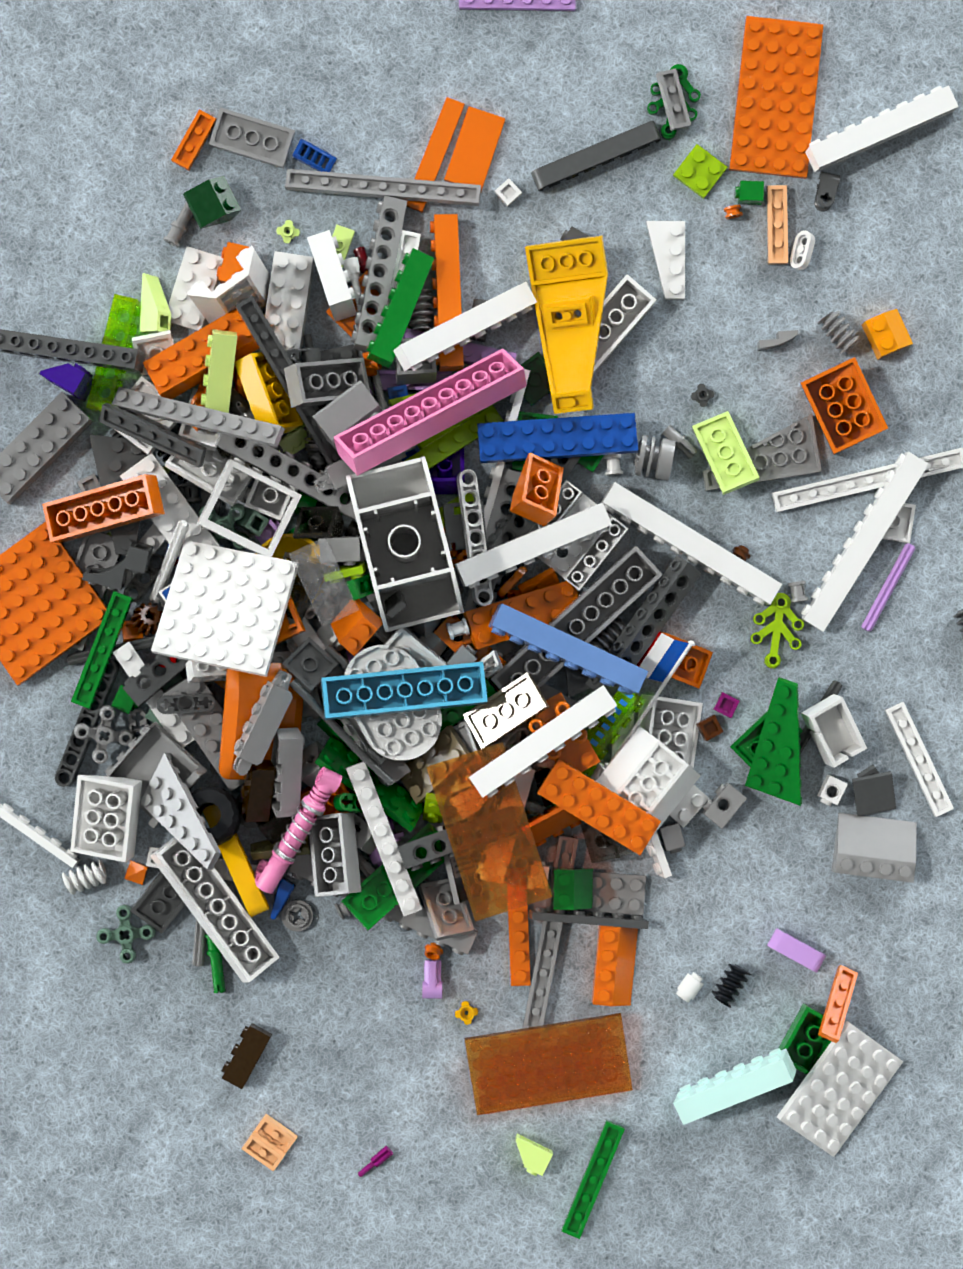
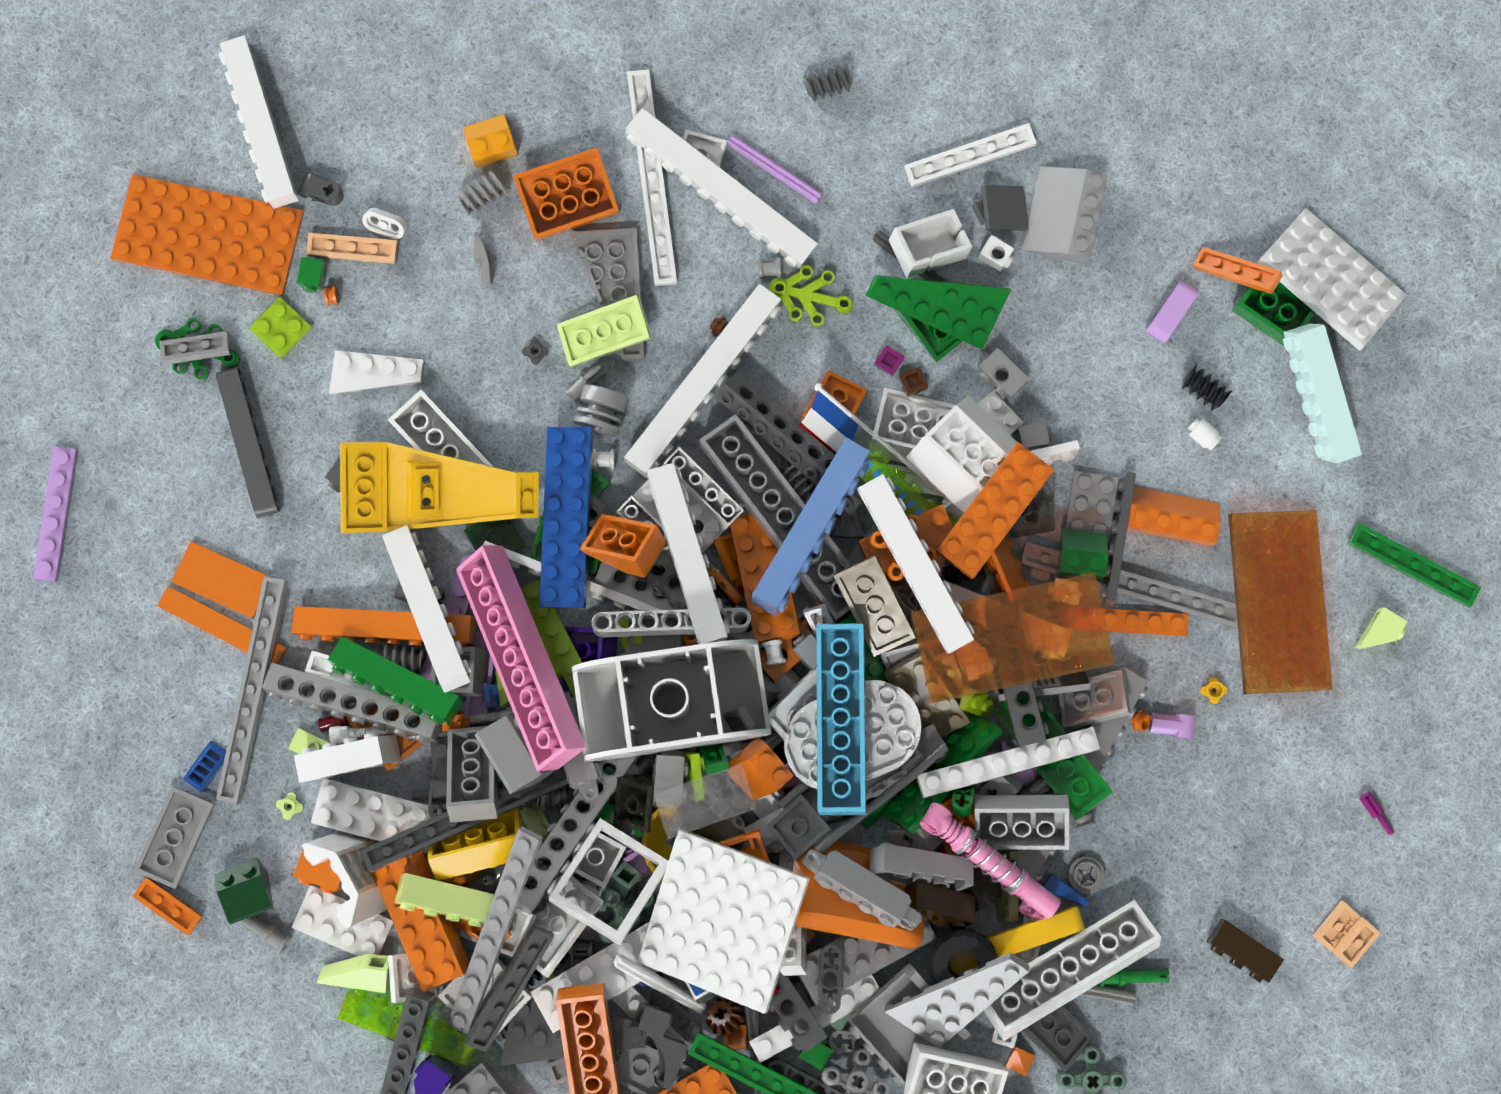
camera: 80 degrees left, 5 degrees down
white plate [494,178,522,207] -> none

